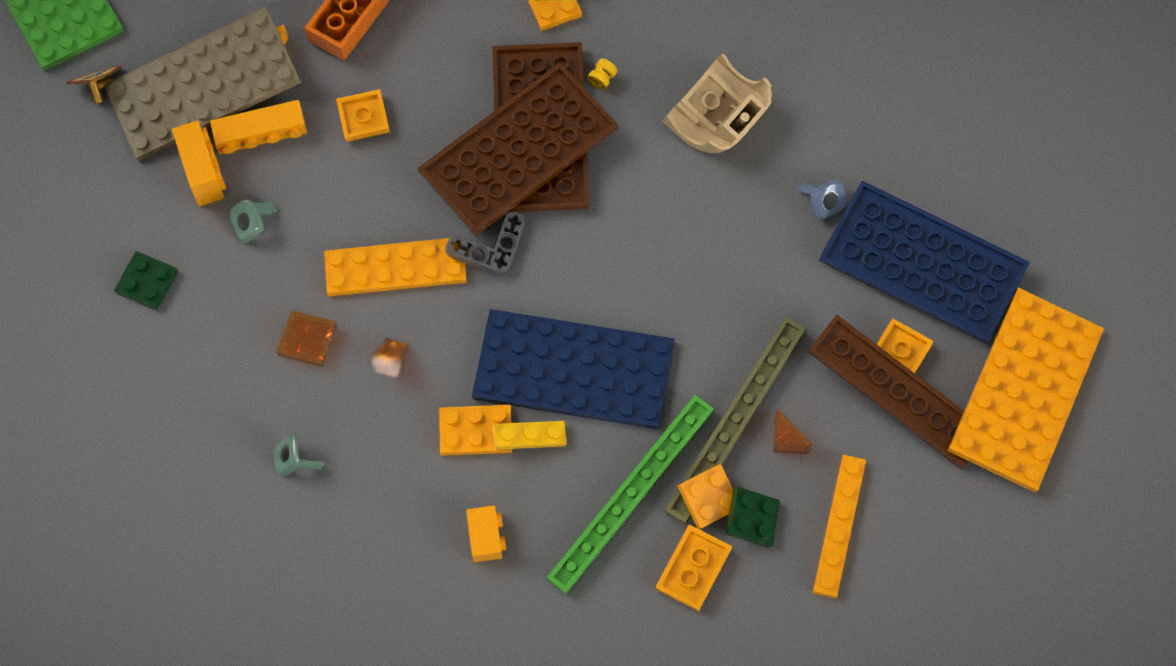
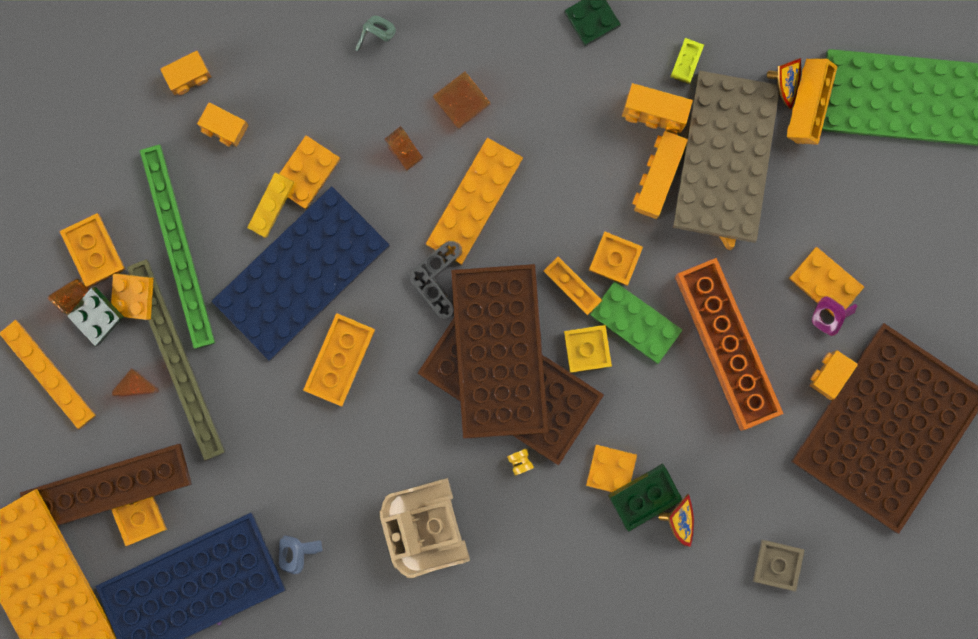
camera: 120 degrees right, 15 degrees up
sand green piece [230,200,277,243] -> none
none -> clear orange slope [47,278,89,315]
none -> light orange brick [160,50,211,95]
none -> light orange plate [303,313,375,407]
none -> light orange plate [544,257,603,315]
none -> yellow plate [564,325,612,373]
none -> bright green plate [590,281,682,364]
none -> neon yellow plate [670,38,704,84]
none -> light orange brick [787,59,838,145]

